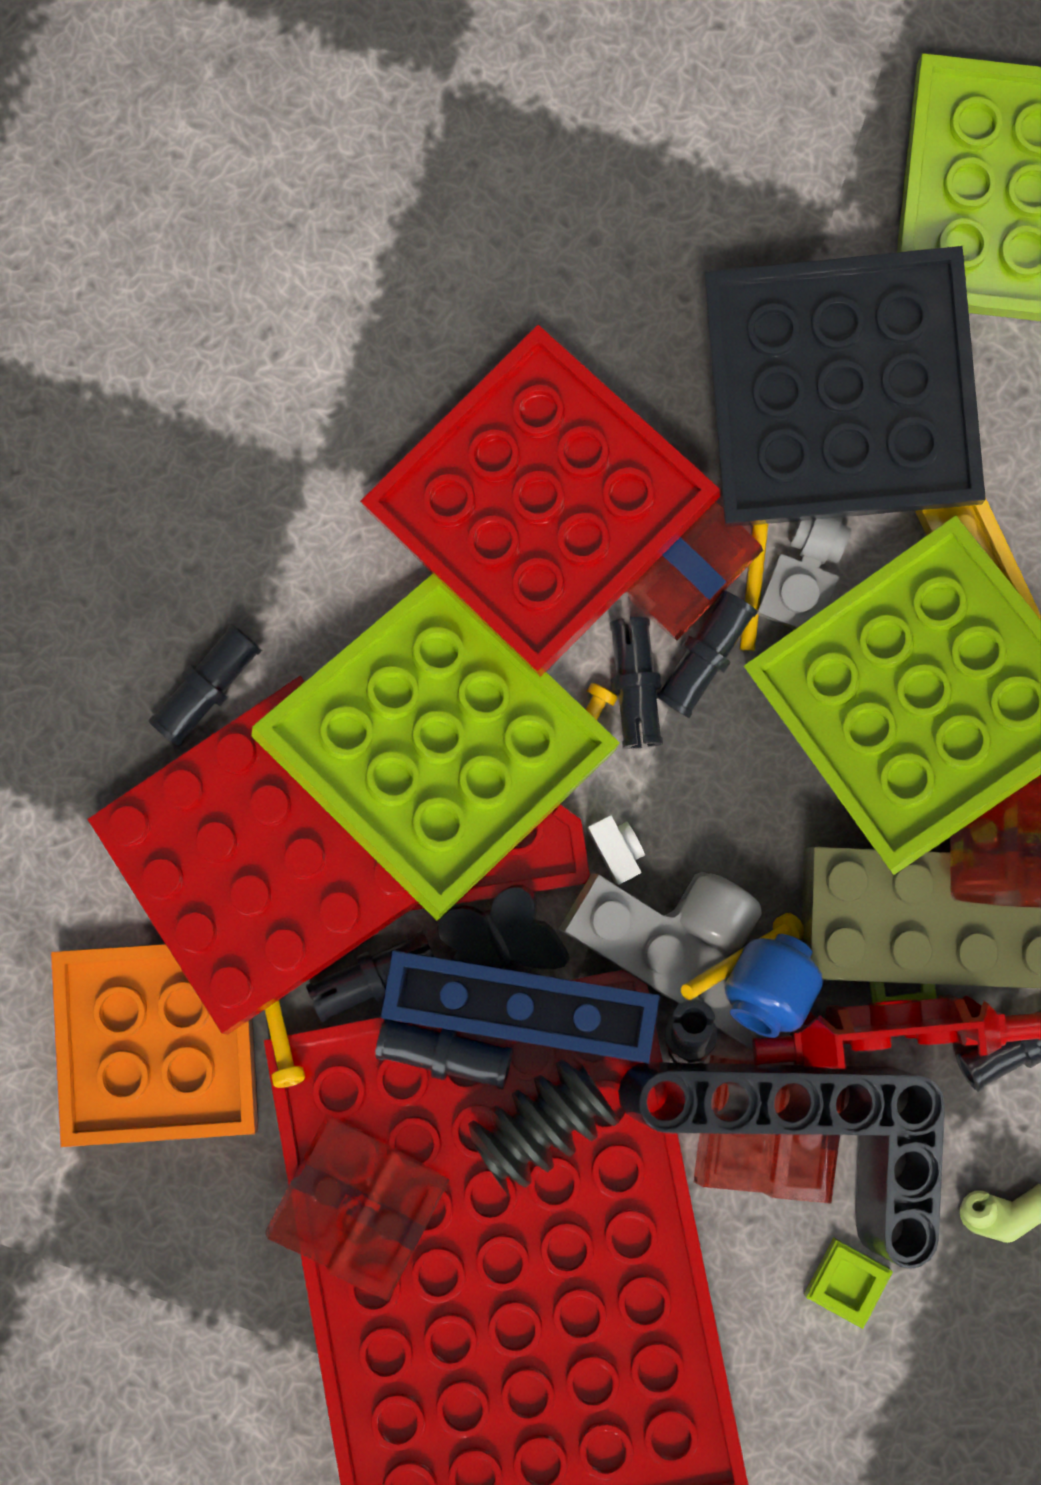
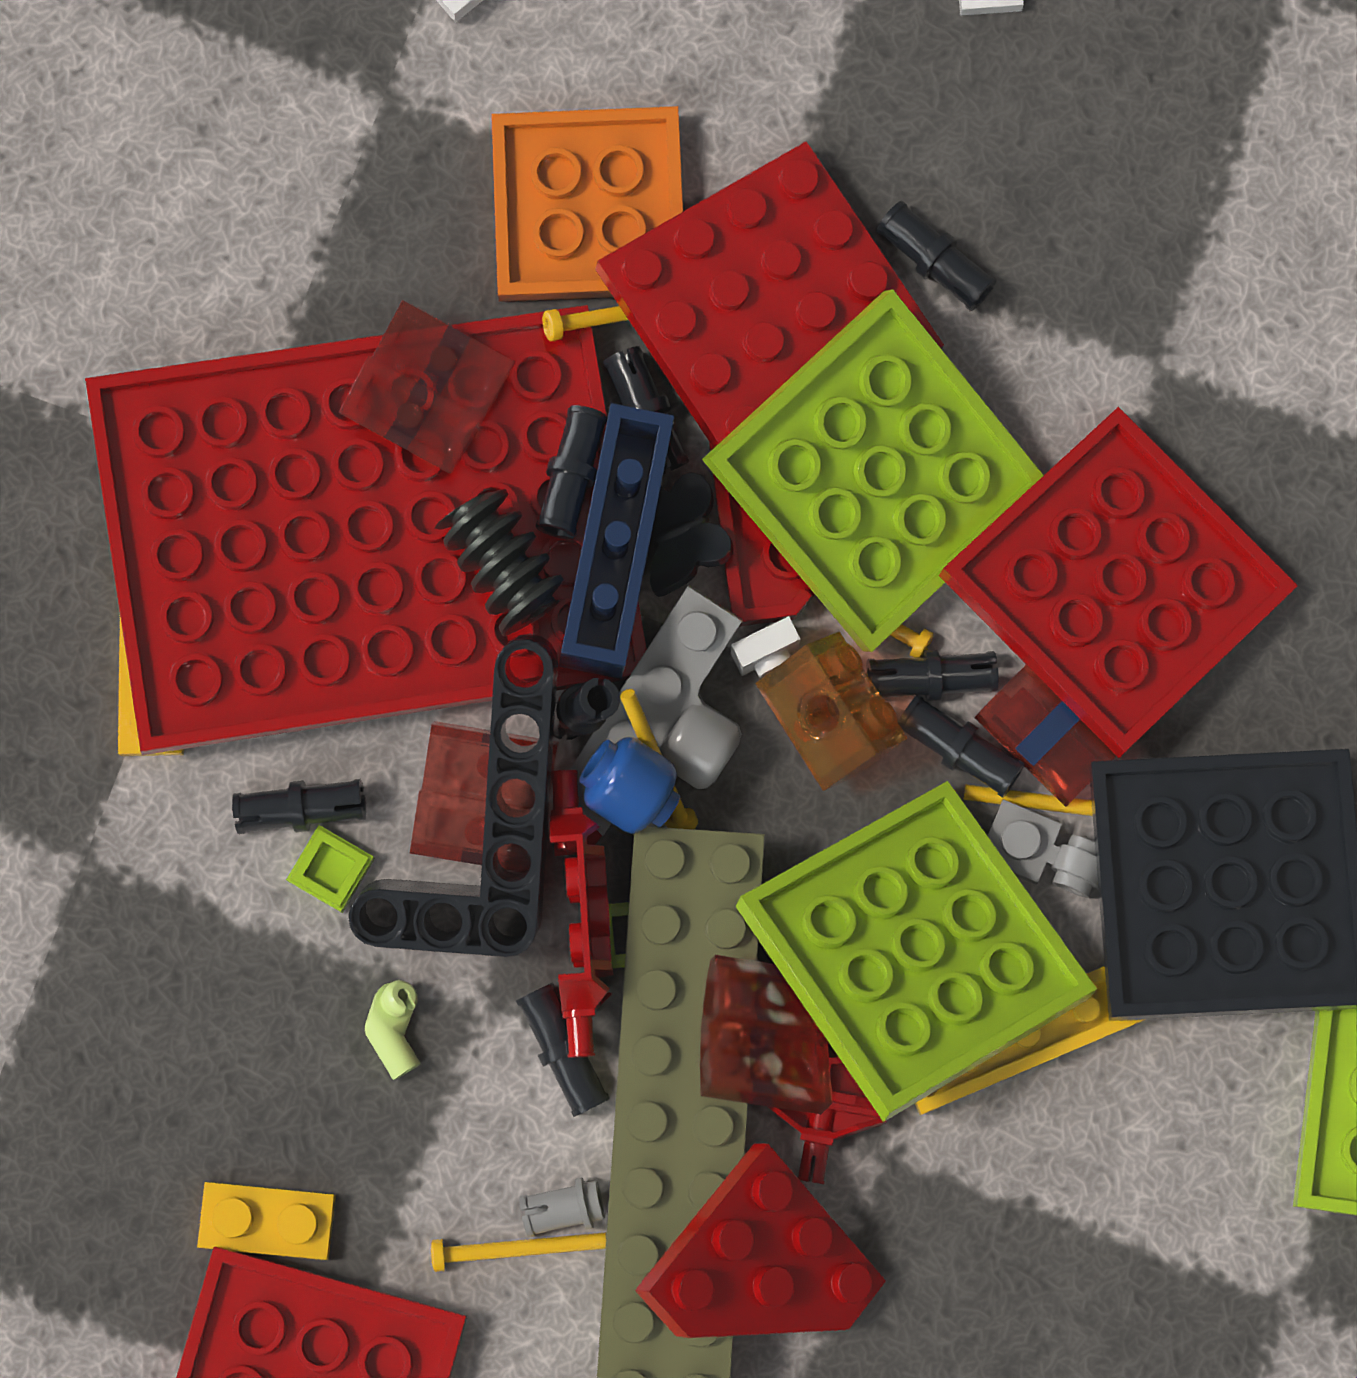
camera: 90 degrees right, 5 degrees down
none -> black pin [232,778,367,834]
none -> clear orange brick [755,631,908,791]

